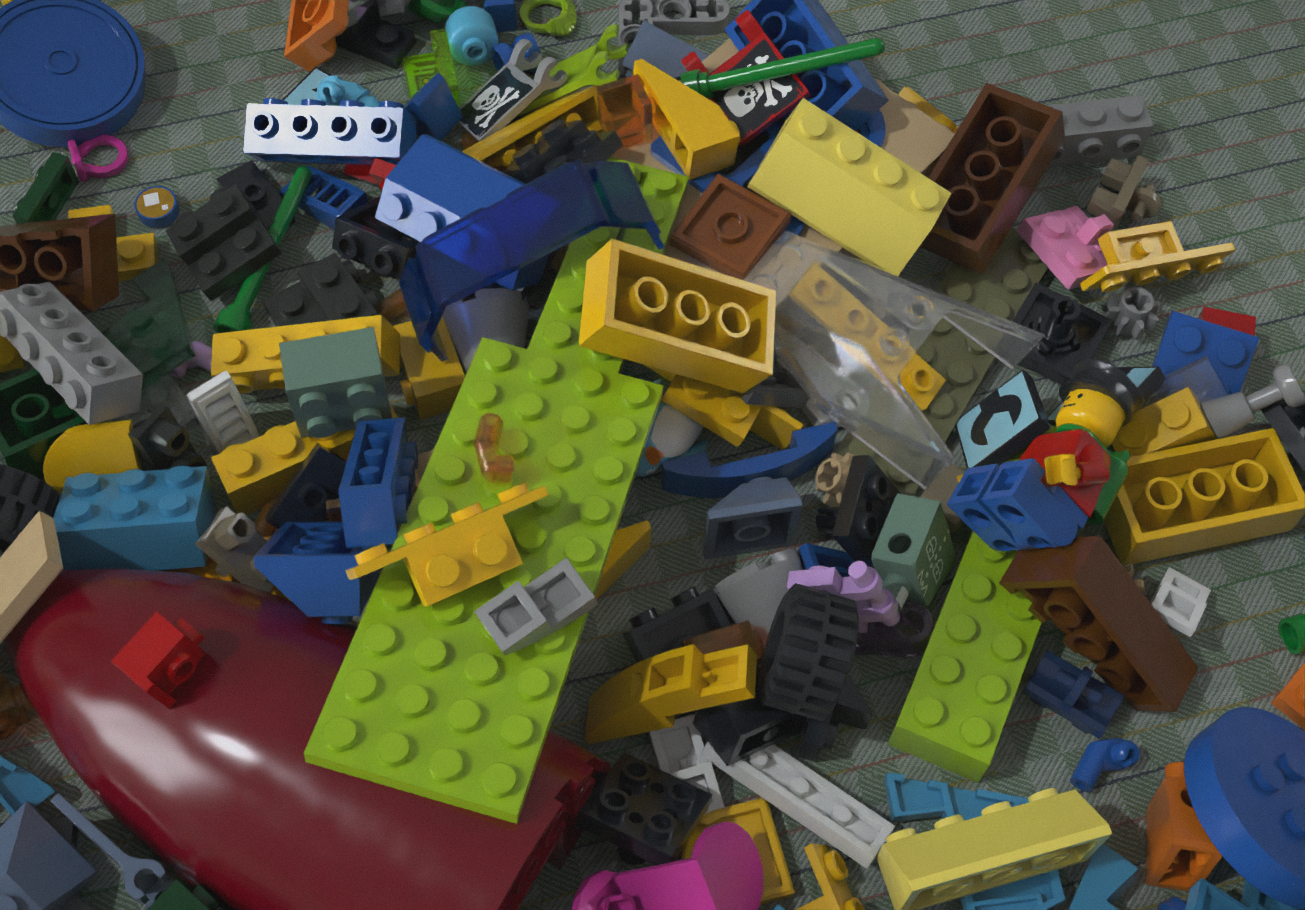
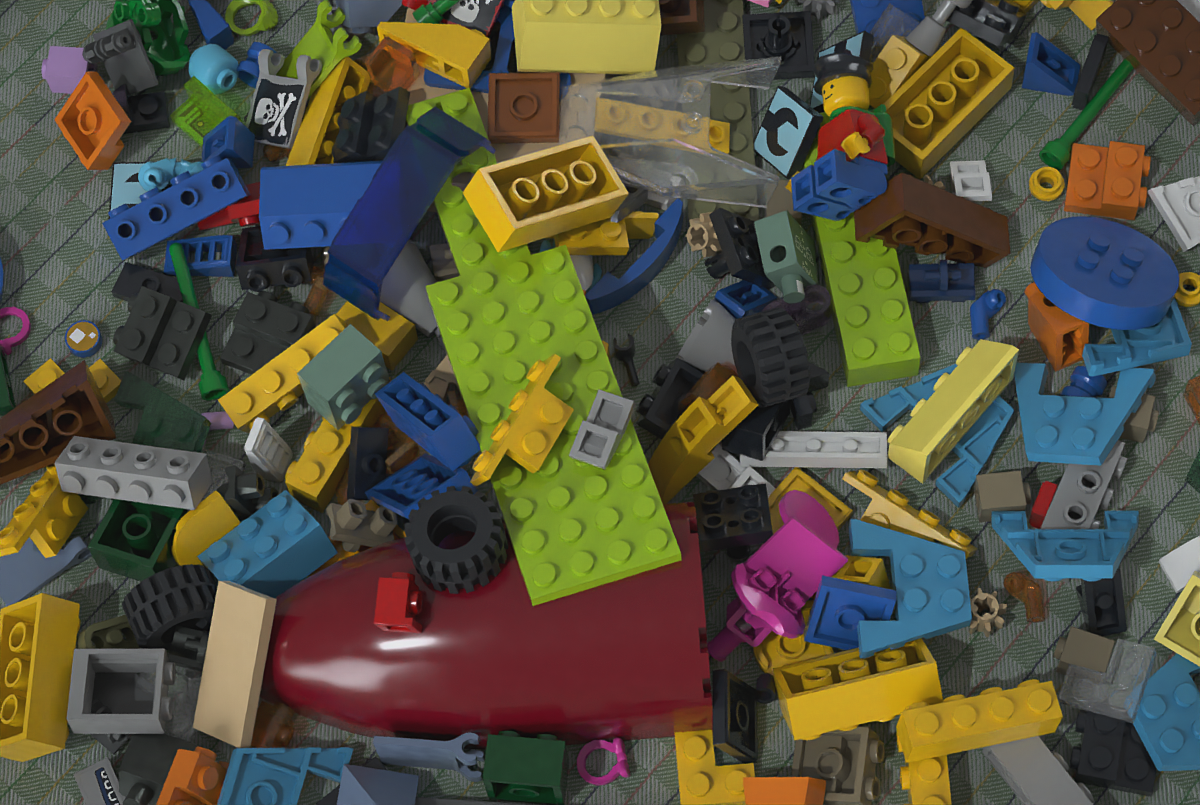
camera: 25 degrees left, 5 degrees up
clear orange arm [473,413,515,483] -> none
sand blue slope [703,477,803,559] -> none
lavender plate [787,561,900,633] -> none
none -> black tyre [404,486,508,594]
none -> black hand [613,334,640,387]
none -> yellow plate [1029,167,1065,201]

